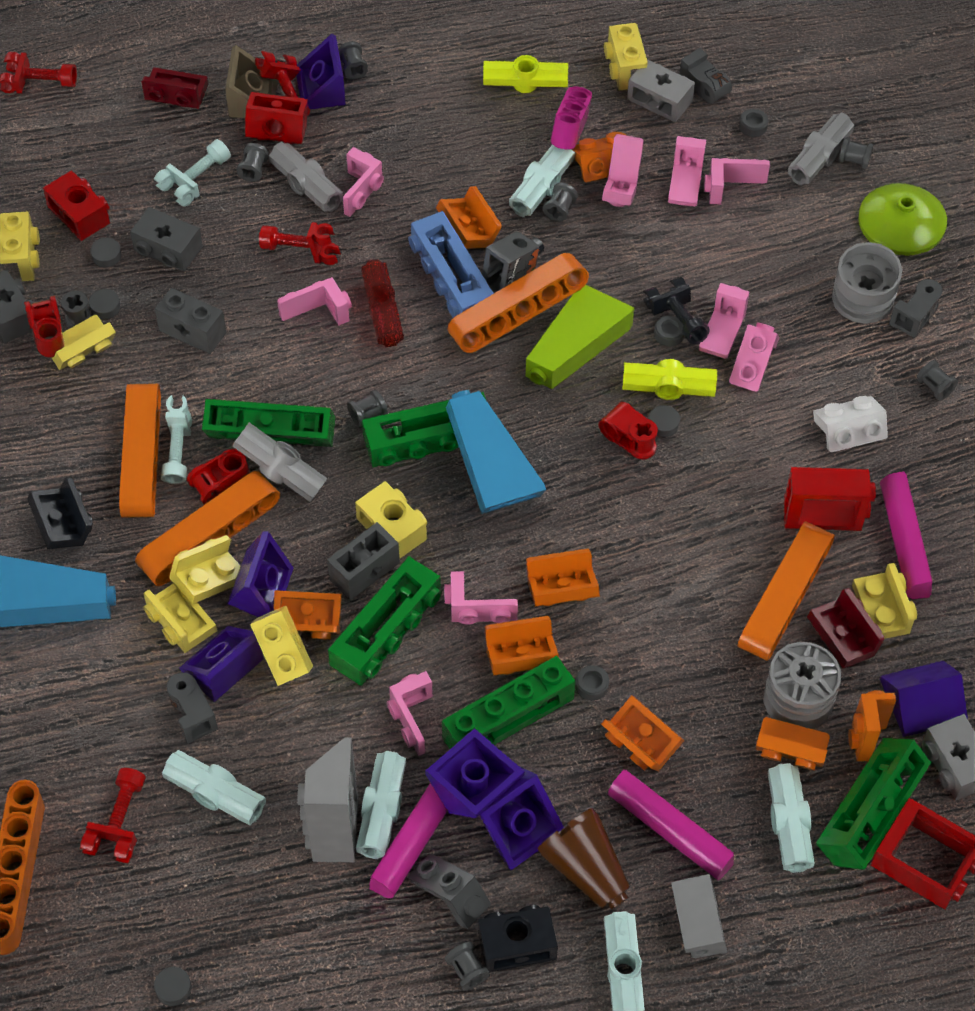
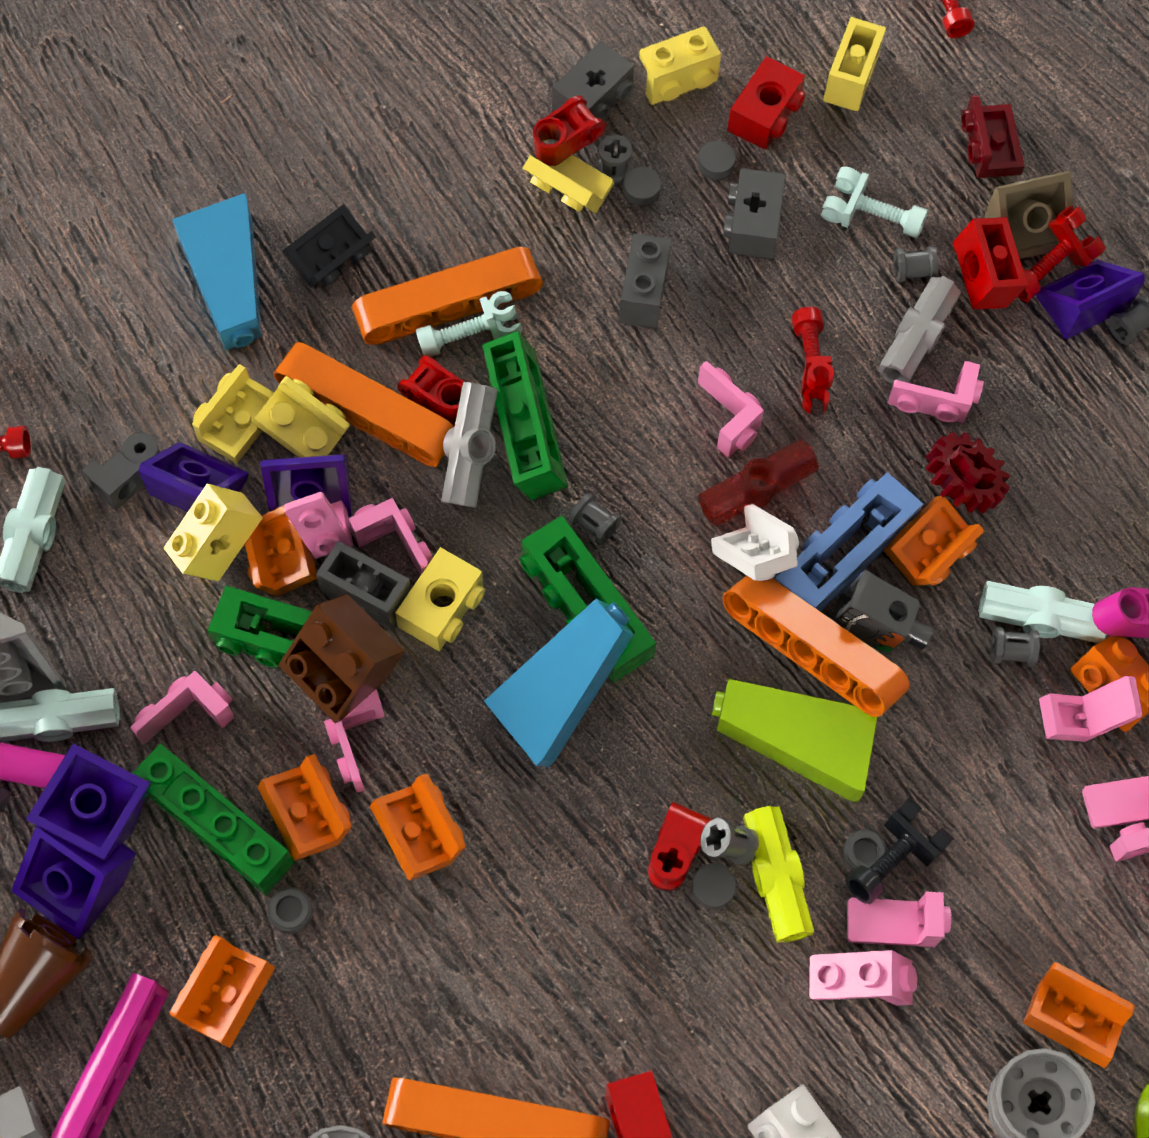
camera: 70 degrees right, 10 degrees up
none -> reddish brown slope [279,594,405,723]
none -> bright pink bracket [284,492,353,559]
none -> bright pink bracket [348,498,433,576]
none -> dark grey bush [701,818,759,865]
none -> white bracket [711,504,799,581]
none -> light yellow brick [823,17,886,112]
none -> dark red gear [925,432,1010,514]
none -> orange bracket [1023,962,1135,1068]

